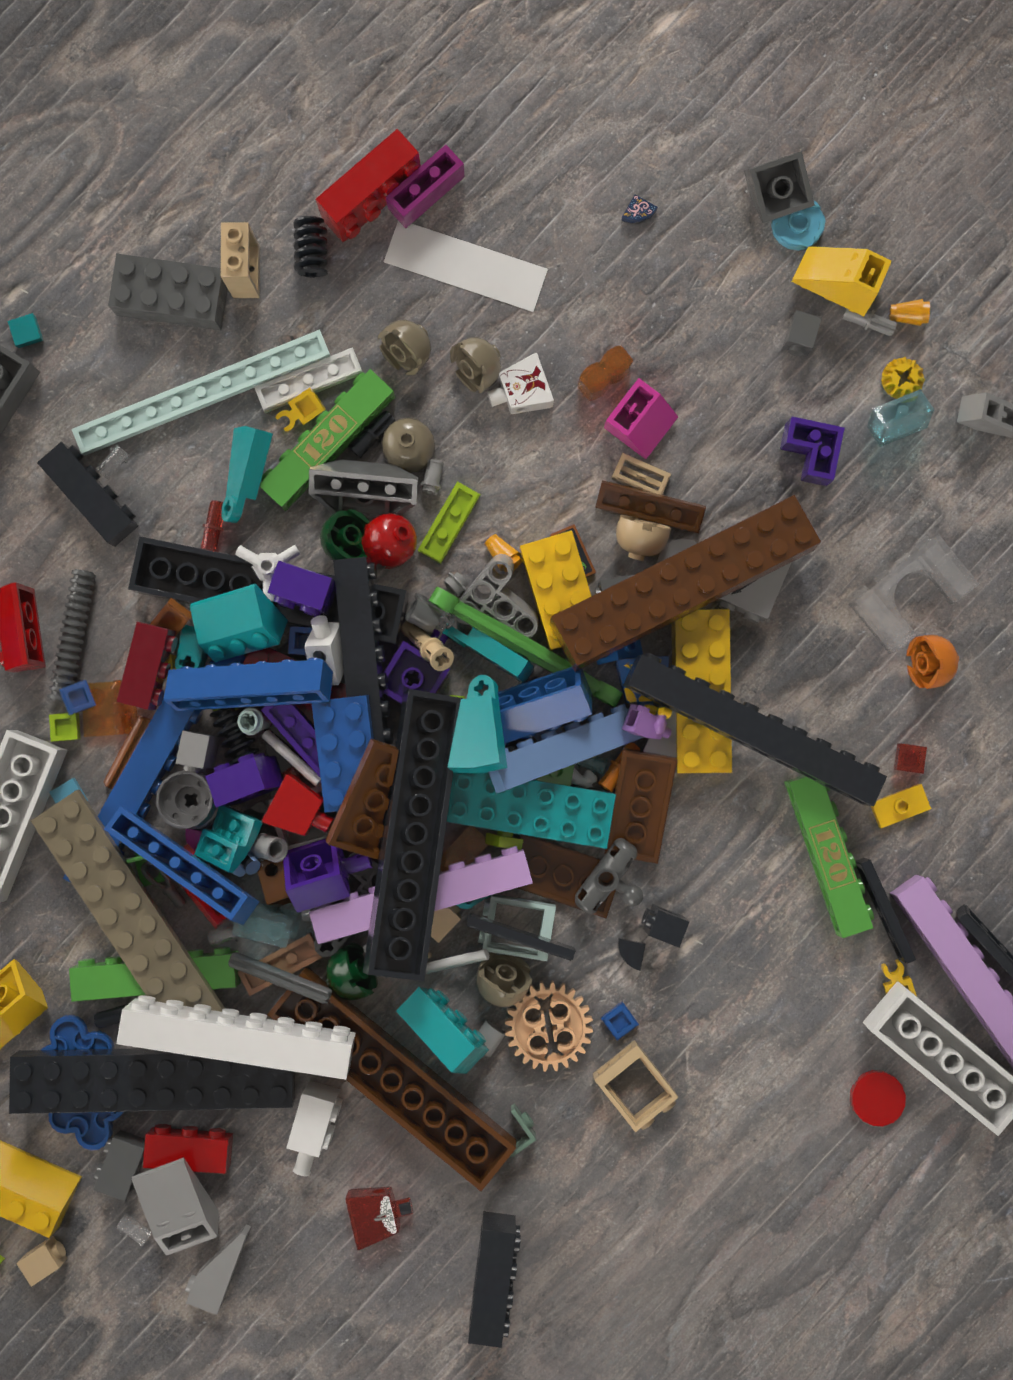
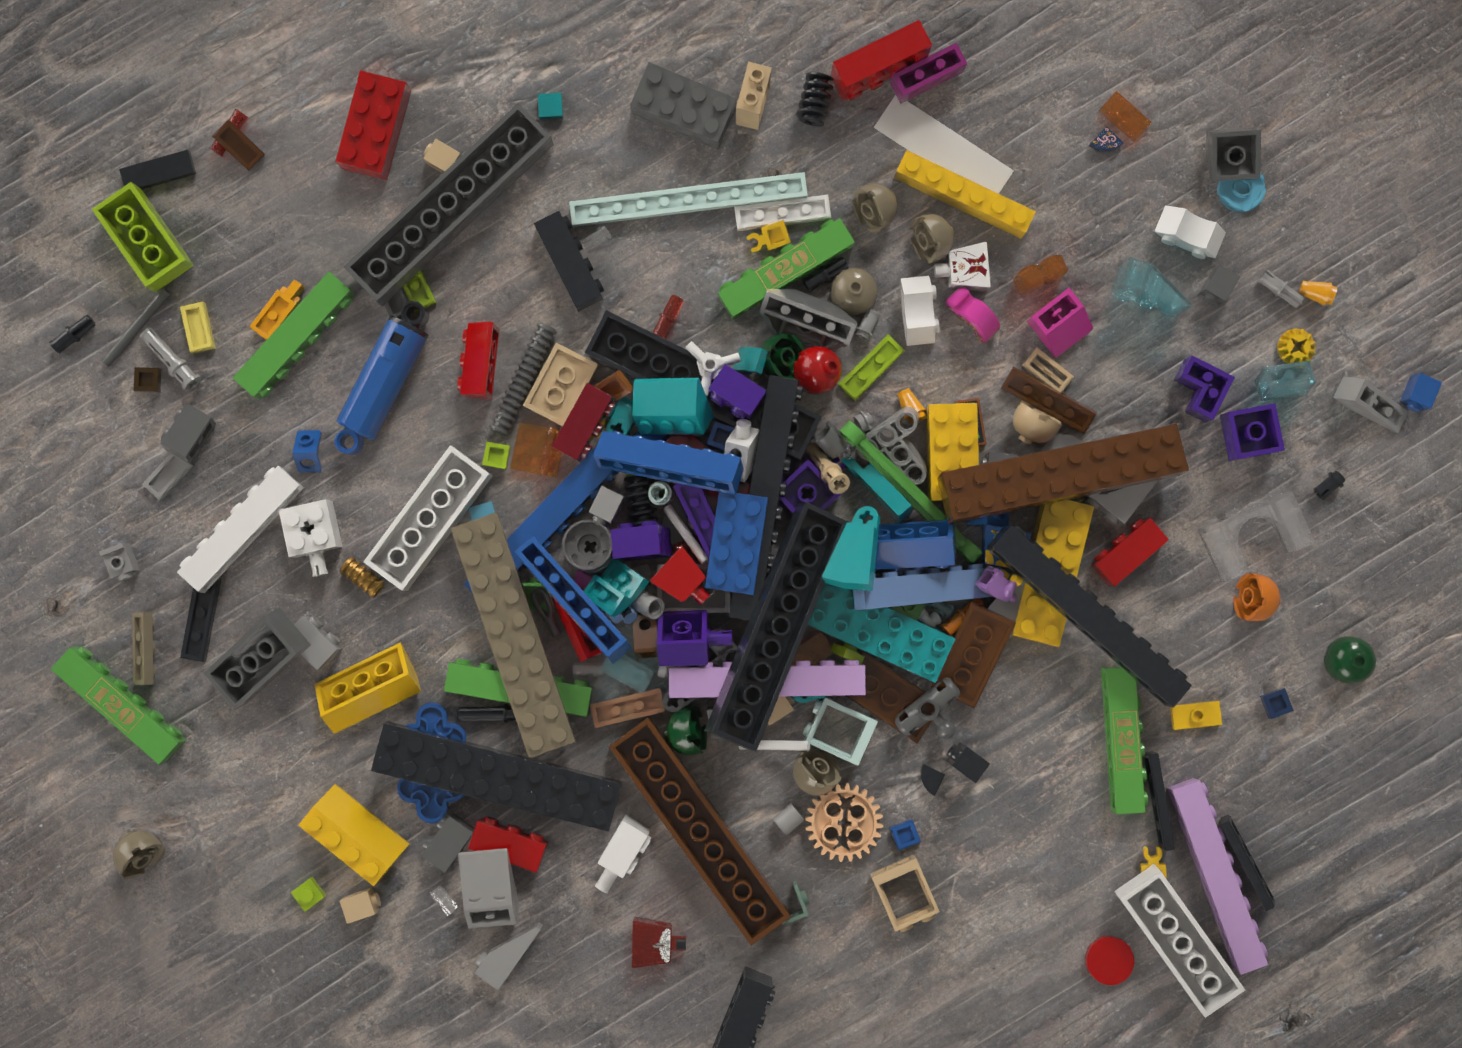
camera: 15 degrees right, 0 degrees up
blue tile [59,680,96,715] -> none
dark orange axle [103,715,151,789] -> none
white brick [116,996,356,1080] -> none
teal piece [221,426,273,523] -> none
dark grey axle [228,952,332,1004] -> none
reddish brown wing [325,739,399,859] -> none
teal brick [396,987,489,1074] -> none
black tile [467,913,576,961] -> none
yellow slope [791,247,891,317] -> none
clear red plate [894,743,927,774] -> none
none -> tan plate [523,343,599,426]
none -> teal slope [732,347,768,375]
none -> yellow brick [894,150,1036,239]
none -> white brick [901,276,940,346]
none -> dark pink animal [945,287,1000,343]
none -> red brick [1091,518,1169,587]
none -> clear orange plate [1099,91,1152,142]
none -> clear light blue slope [1111,257,1192,317]
none -> white brick [1155,205,1226,259]
none -> dark purple brick [1220,403,1285,461]
none -> dark blue plate [1260,688,1294,719]
none -> black pin [1313,471,1346,500]

